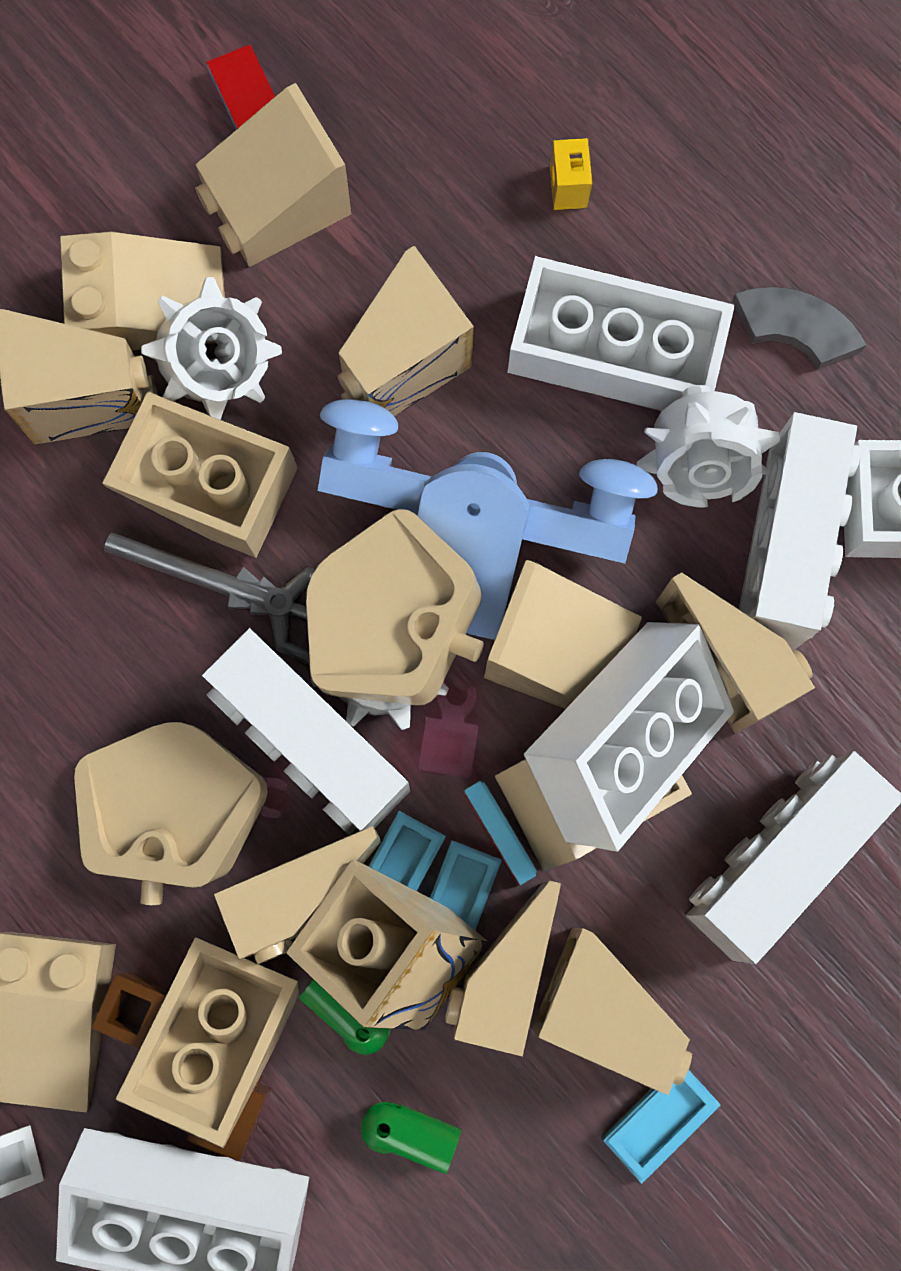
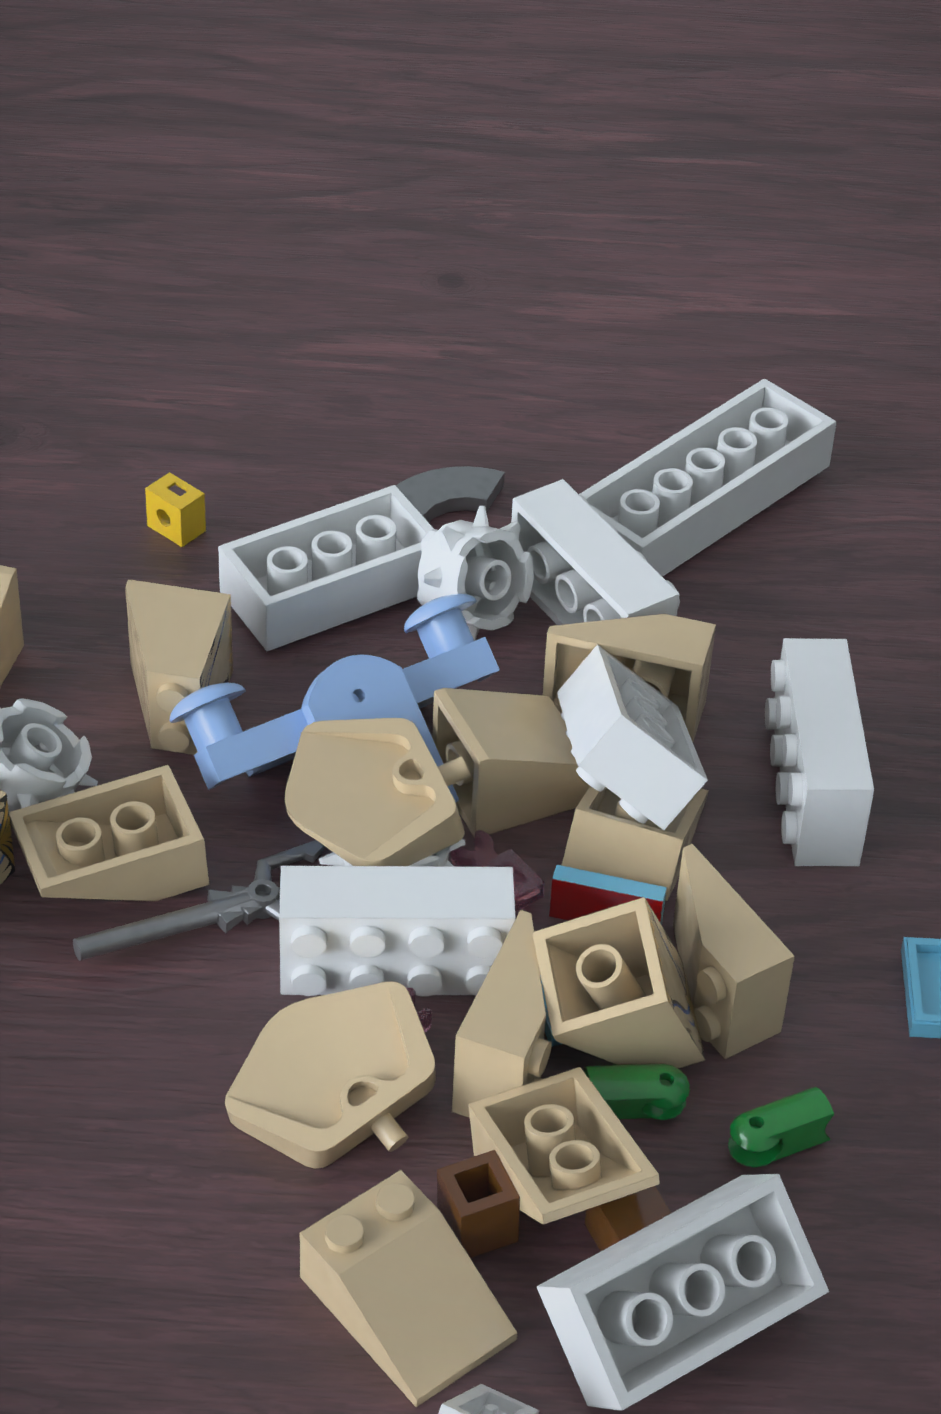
camera: 45 degrees left, 35 degrees down
tan slope [531,927,692,1095] -> none

